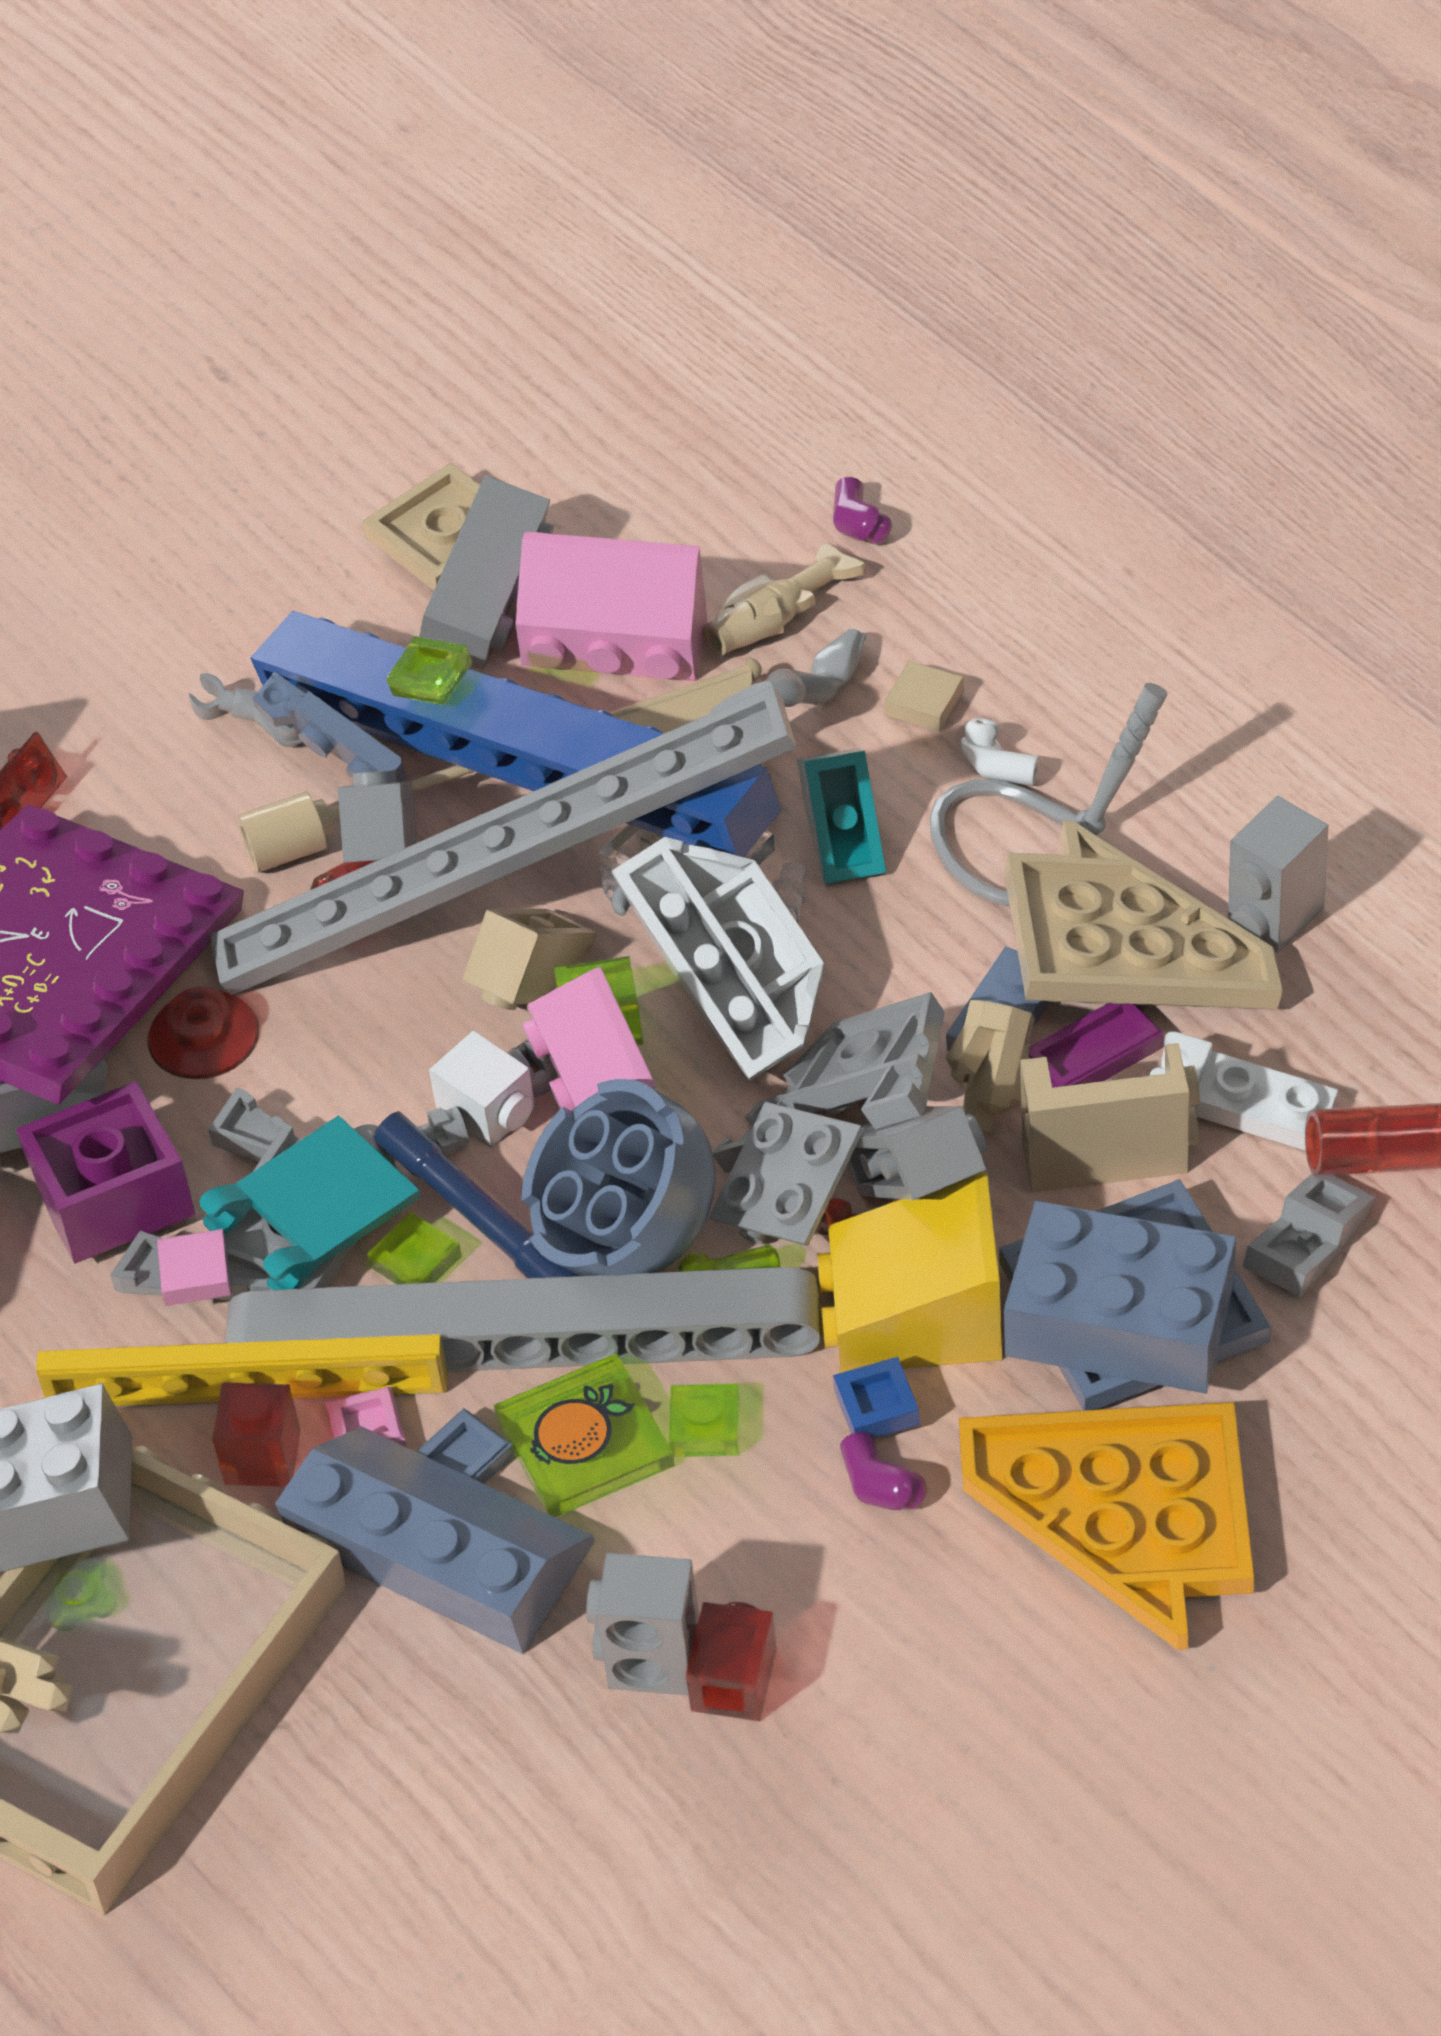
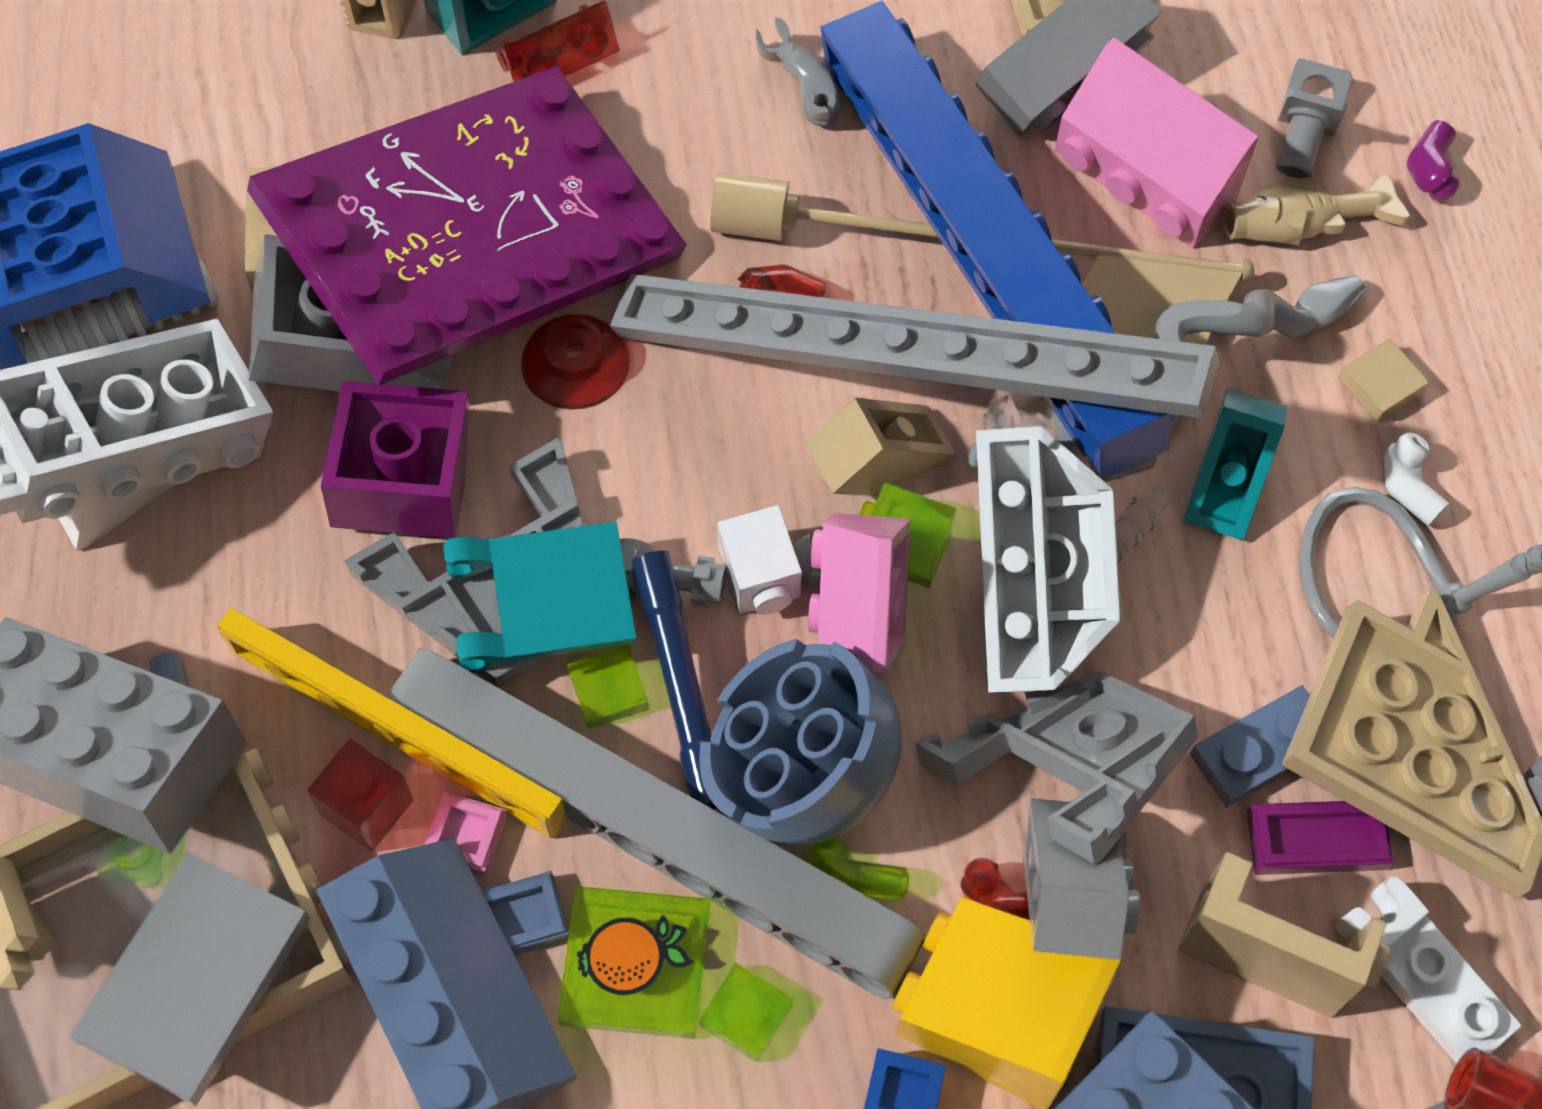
camera: 25 degrees right, 15 degrees up
bright pink tile [157,1229,231,1306] -> none
sand blue hinge [252,672,406,782] -> none
light grey brick [338,770,416,863] -> none
clear neon green plate [386,636,473,705] -> none
light grey hinge [708,1102,865,1246] -> none
tan rock [945,1000,1035,1134] -> none
none -> light grey tile [70,852,311,1106]
none -> light grey bracket [1276,58,1352,178]

